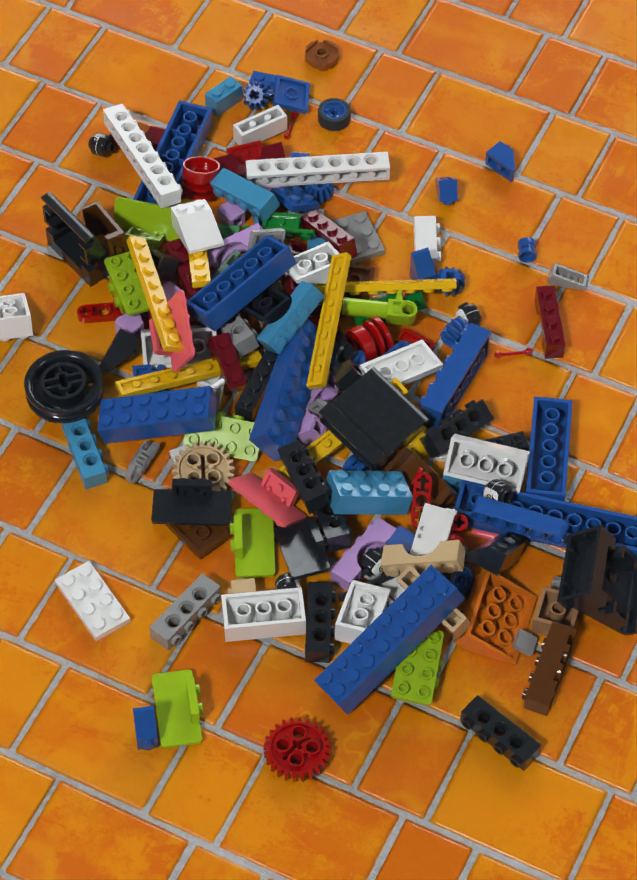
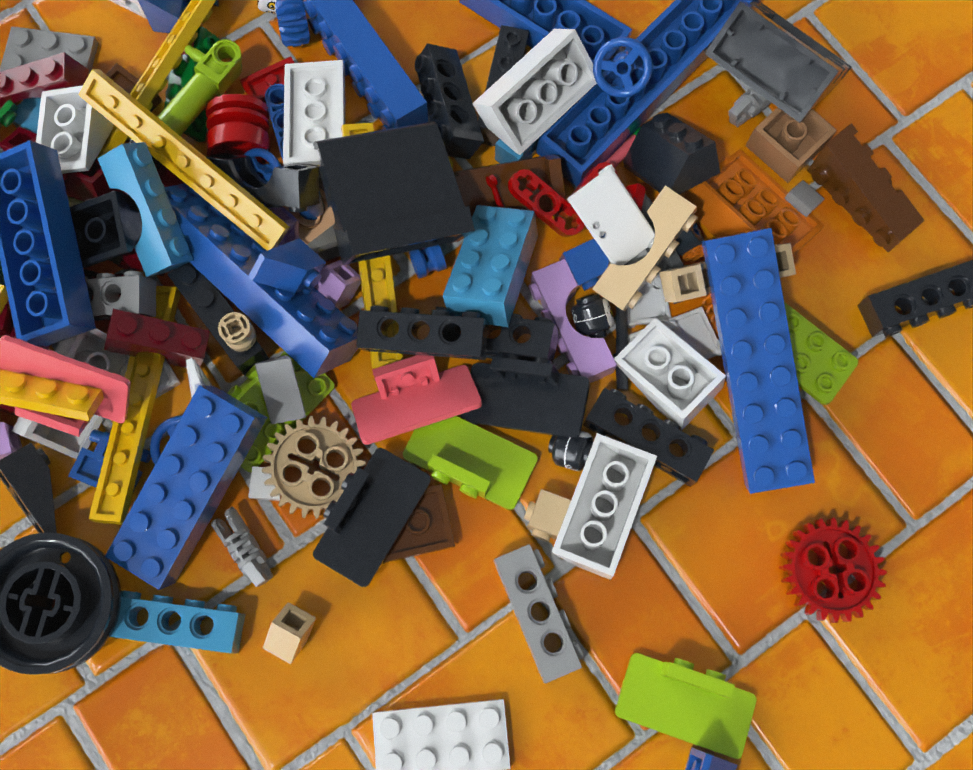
camera: 65 degrees left, 20 degrees up
blue beam [470,496,569,545] -> none
black head [483,479,513,504] -> none
none -> tan wheel [218,312,257,352]
none -> blue slope [248,238,326,293]
none -> light grey slope [255,355,306,424]
none -> tan brick [263,602,316,664]
none -> blue piece [593,37,653,98]

